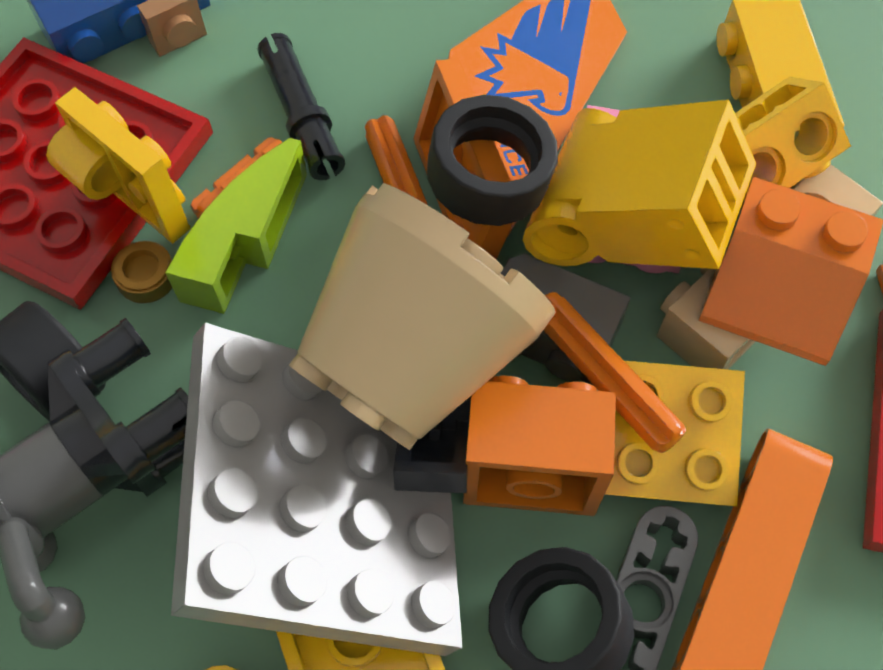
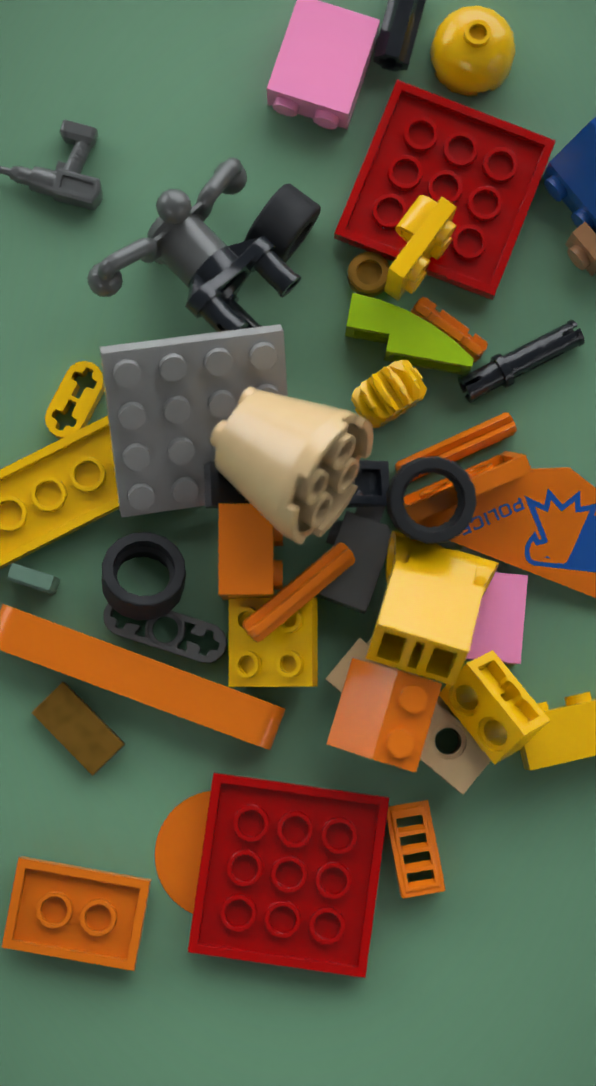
camera: 85 degrees right, 20 degrees up
none -> yellow gear [351,360,427,428]

